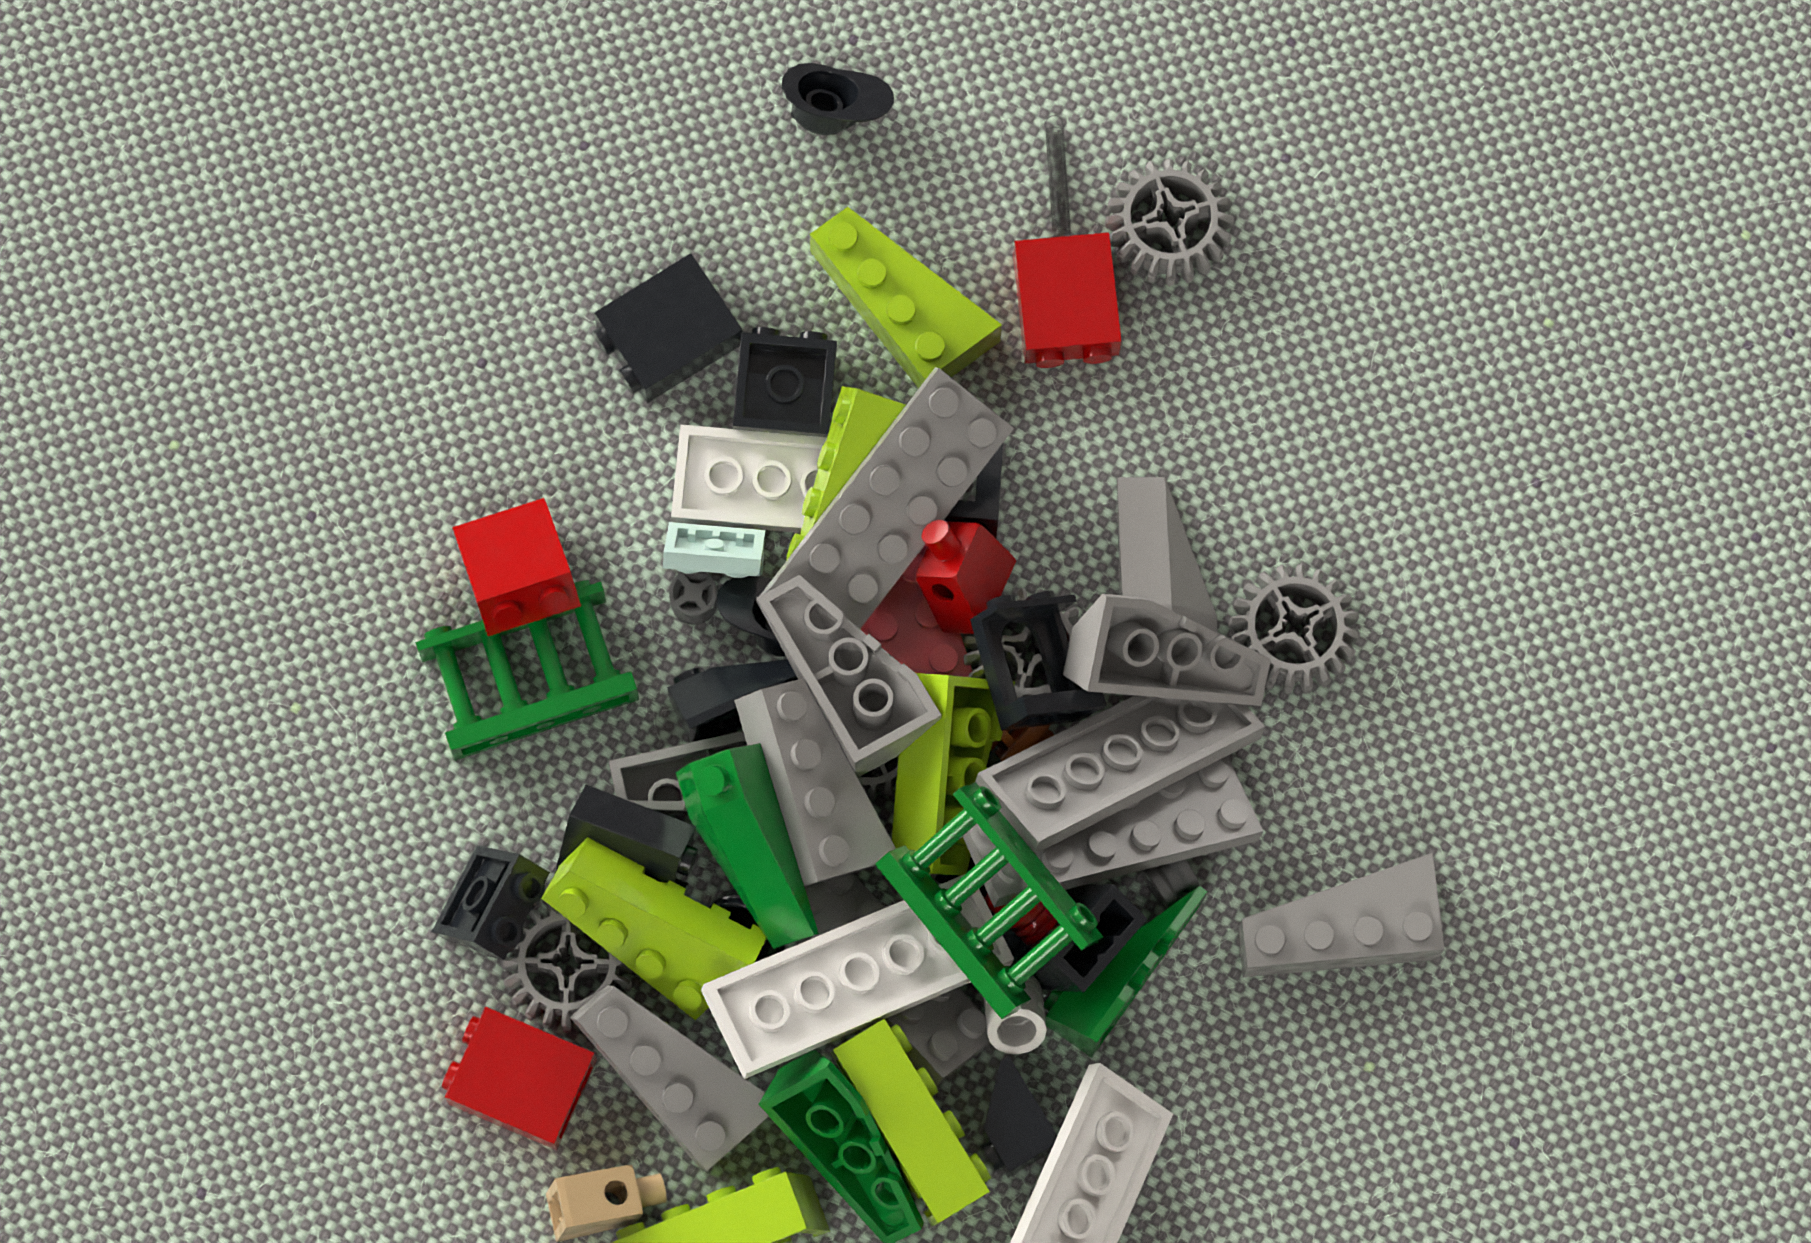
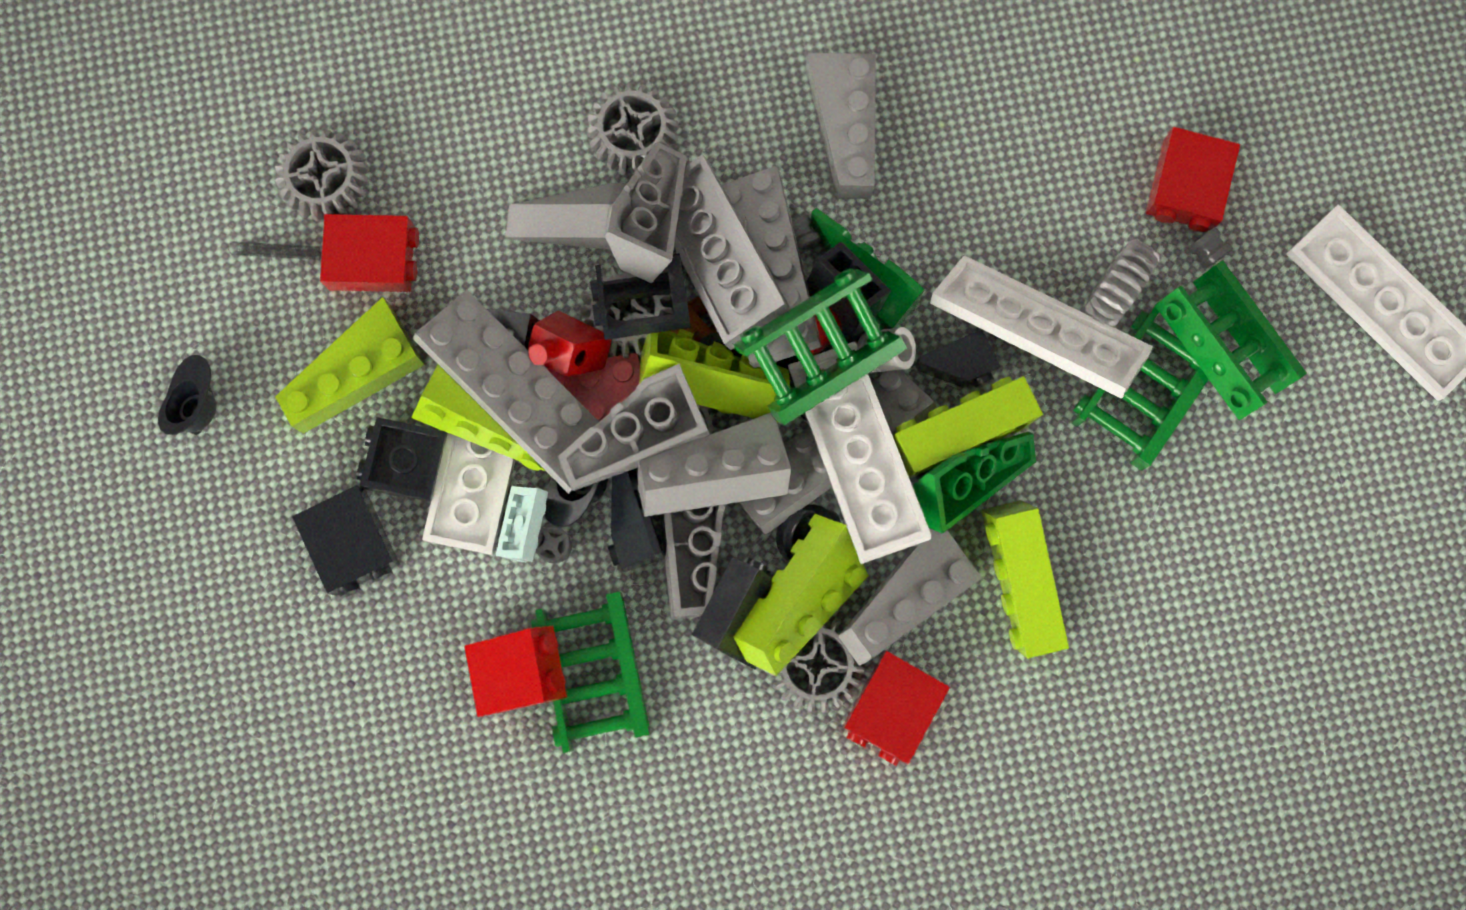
camera: 80 degrees left, 5 degrees up
black plate [431,845,550,960] -> none
tan torso [546,1165,667,1242] -> none
green wedge [676,743,819,949] -> none

